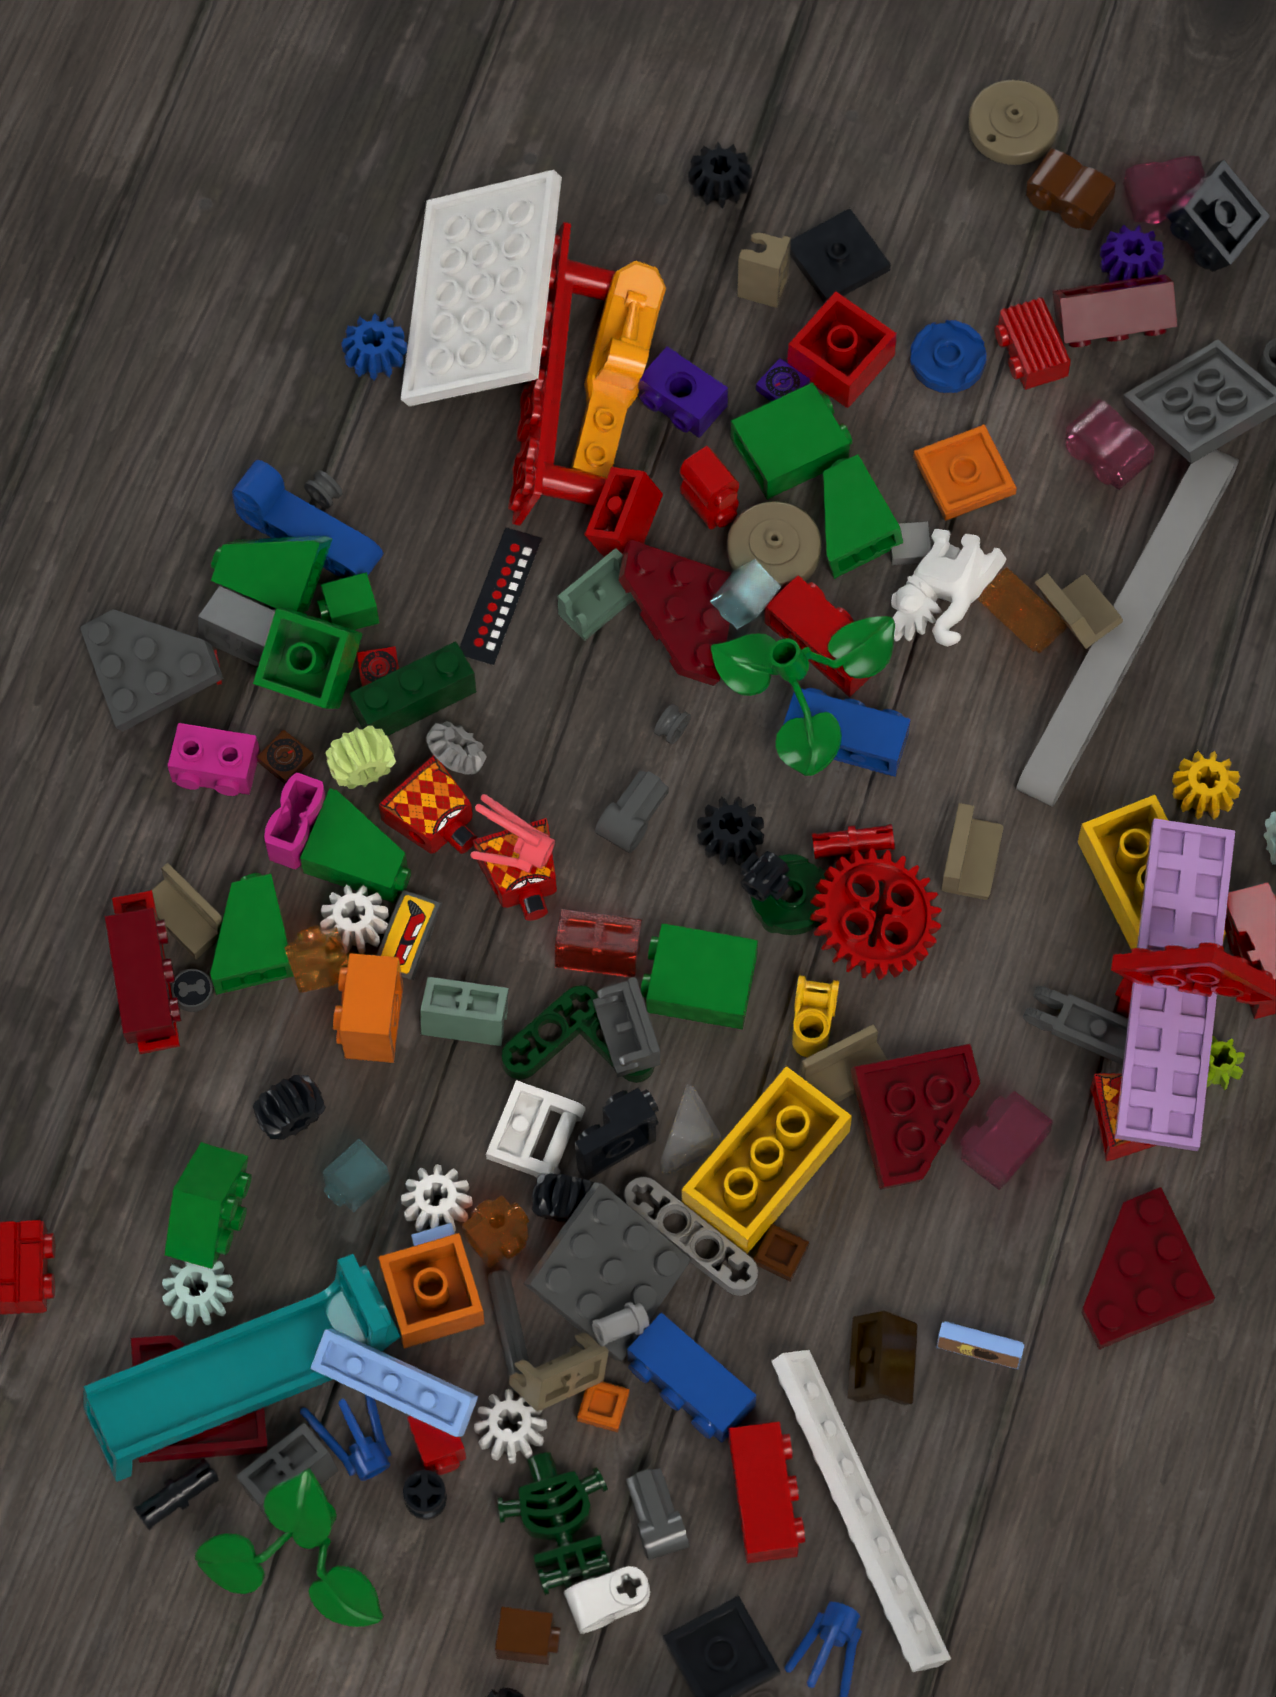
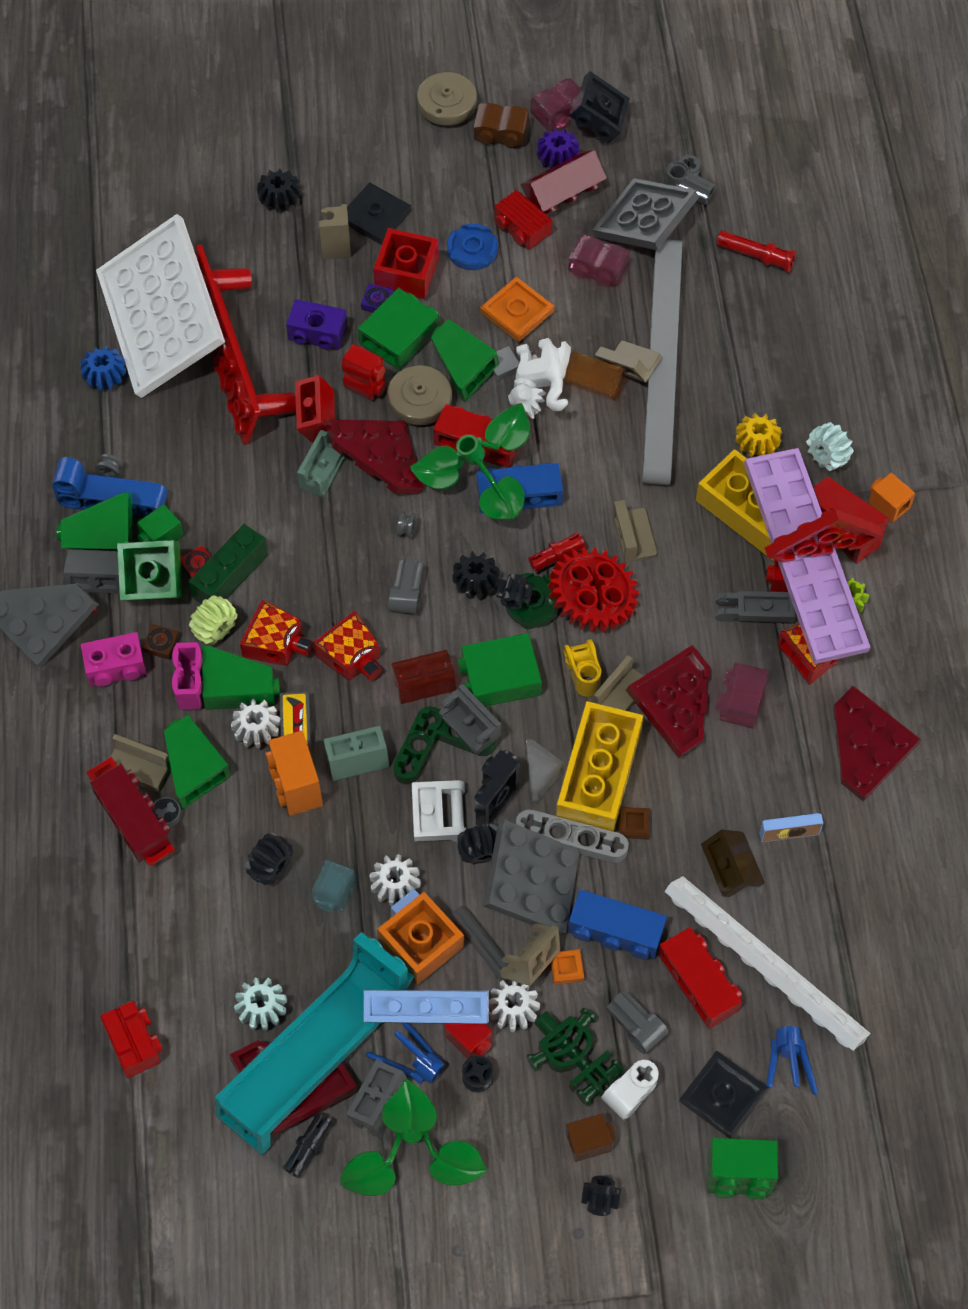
camera: 25 degrees left, 5 degrees down
green brick [164,1142,252,1269] -> none
clear orange brick [284,925,348,993] -> none
light grey gear [427,721,487,774] -> none
black sticker [460,527,542,666] -> none
clear orange brick [462,1195,530,1268] -> none
coral plant [470,794,555,873] -> none
light orange piece [570,261,666,479] -> none
light grey pin [592,1302,649,1346] -> none
clear light blue brick [710,559,781,629] -> none

